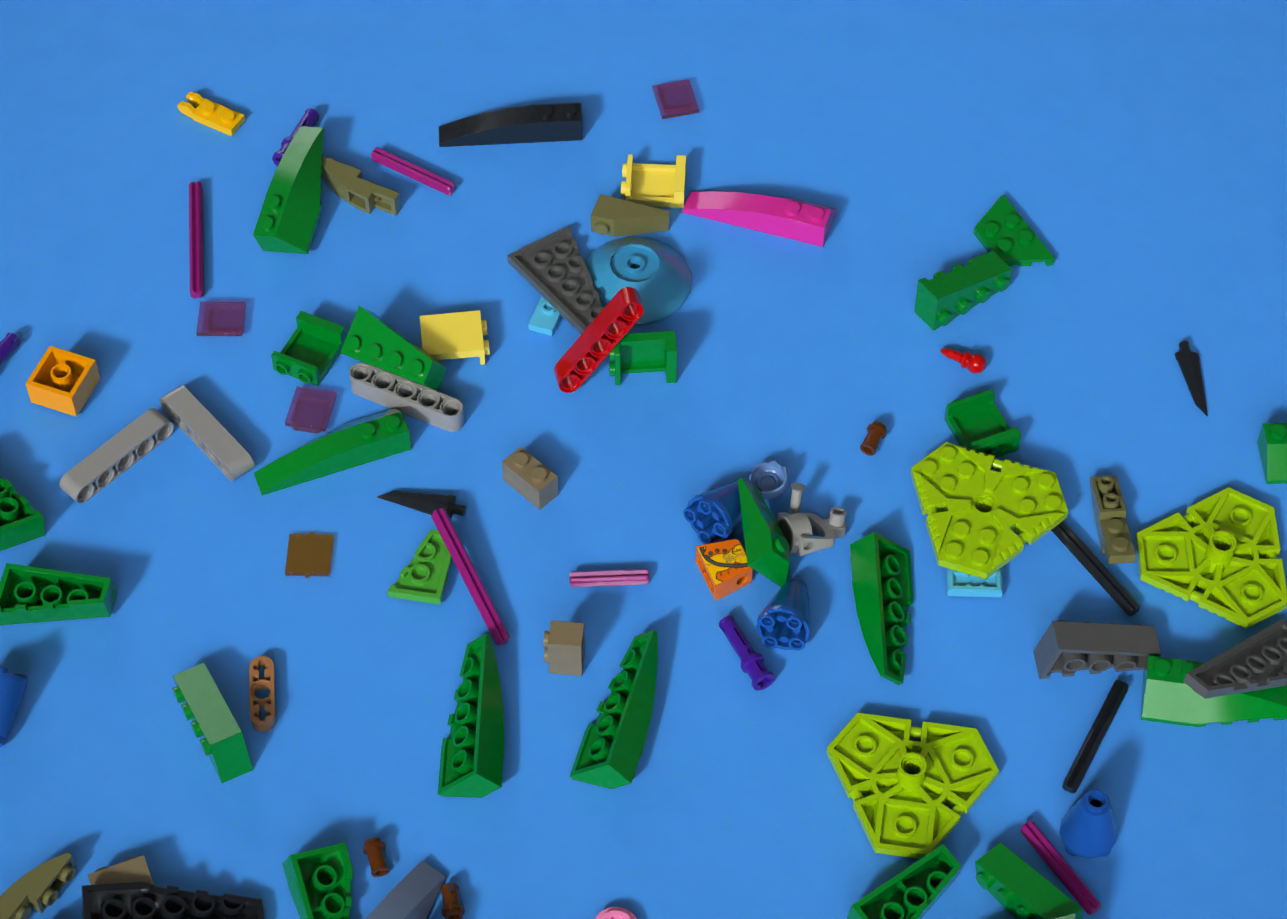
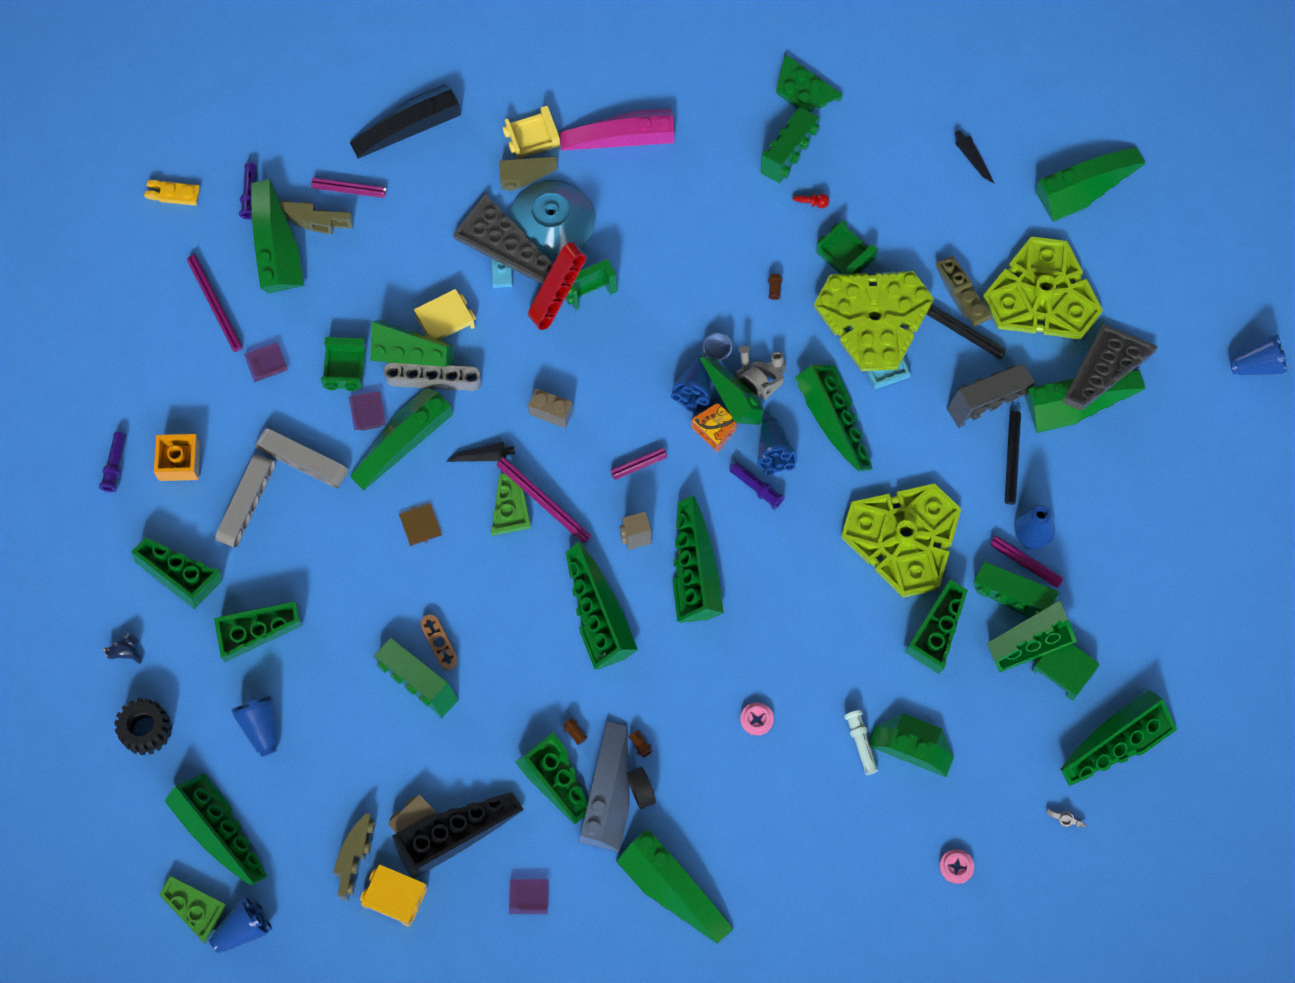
camera: 20 degrees left, 15 degrees up
piece [652,80,699,119] -> none

